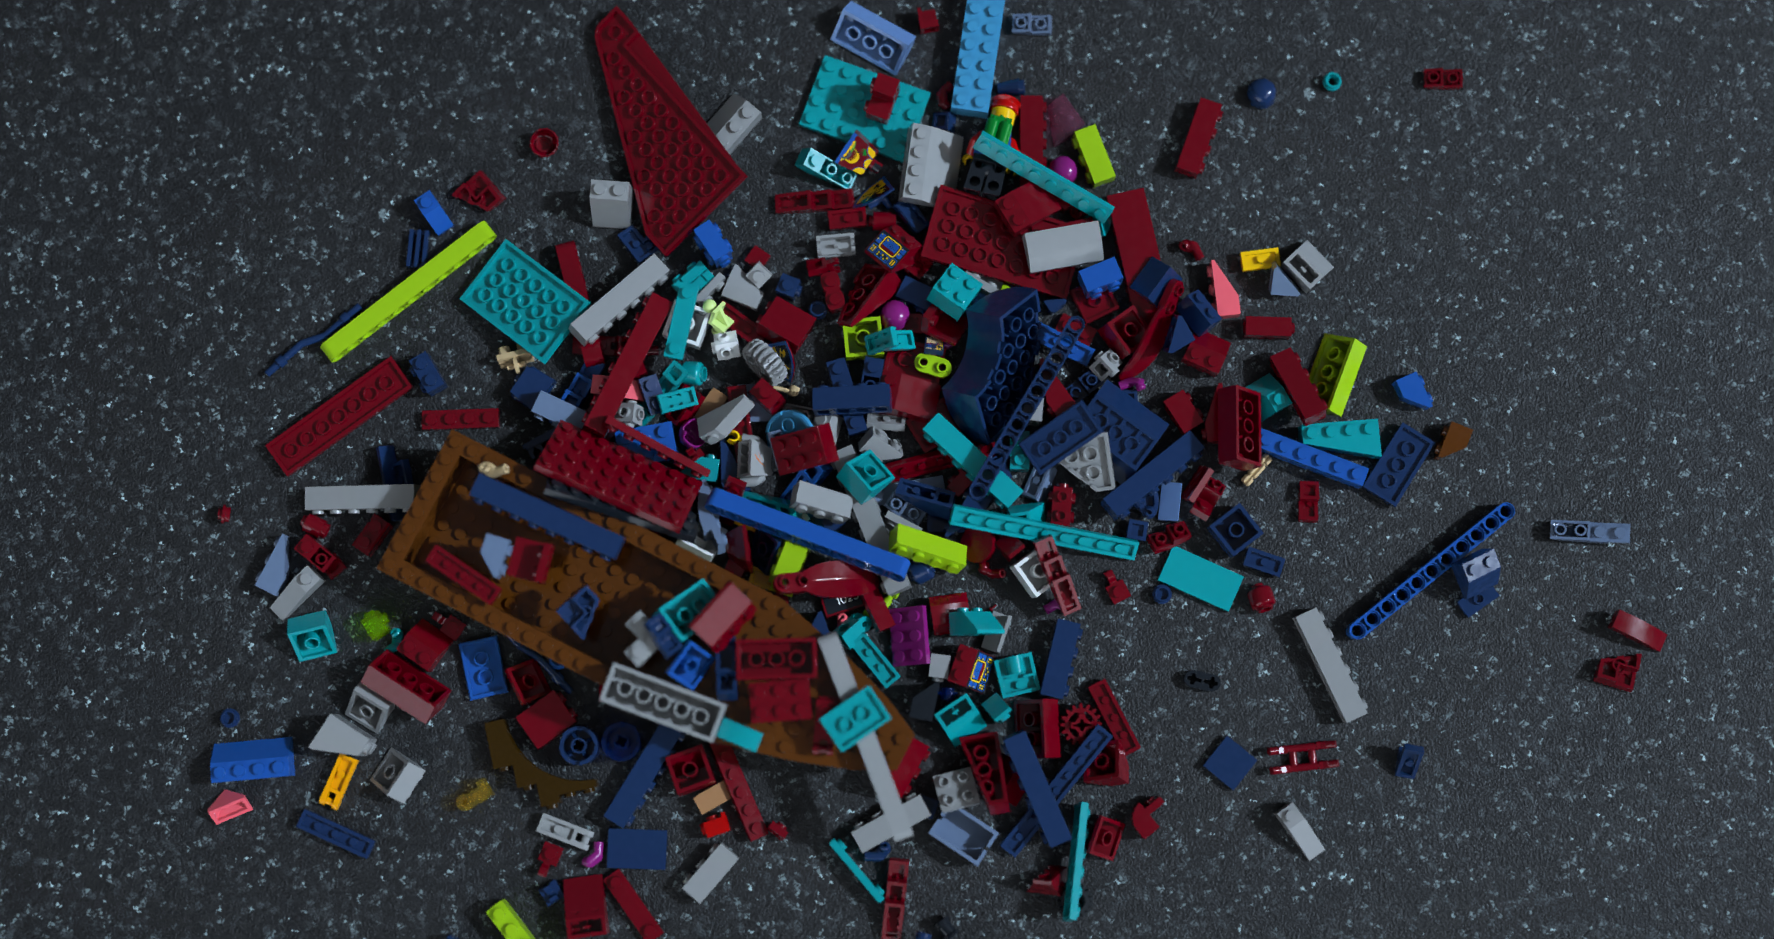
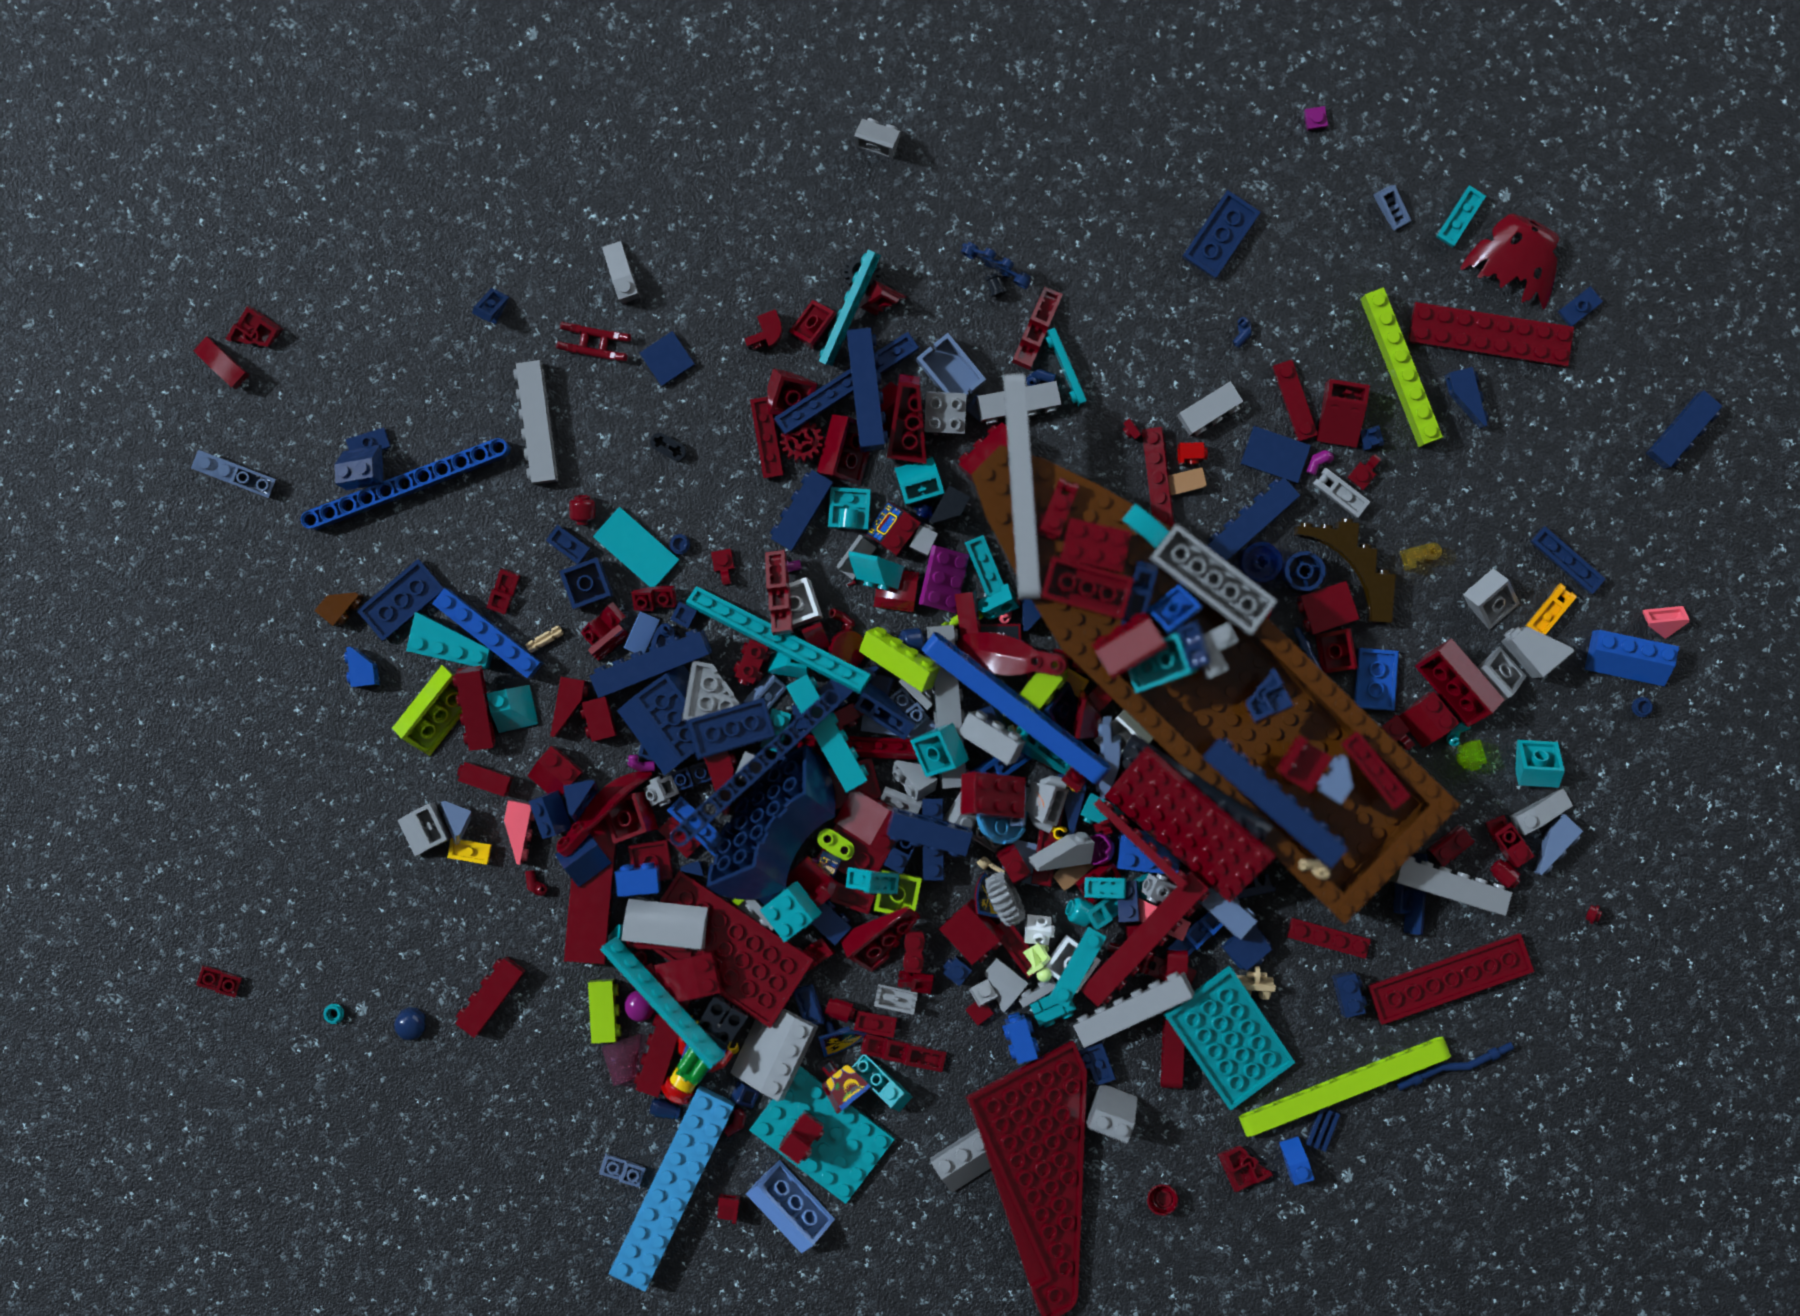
camera: 160 degrees left, 5 degrees up
dark red slope [665,744,716,797] -> none
dark blue plate [808,300,827,320] -> none
teal plate [819,685,892,752] -> none
slope [865,224,922,273] -> none
magenta hair [880,300,910,330] -> none
teal slope [981,692,1011,723] -> none
dark red brick [1218,385,1262,471] -> none

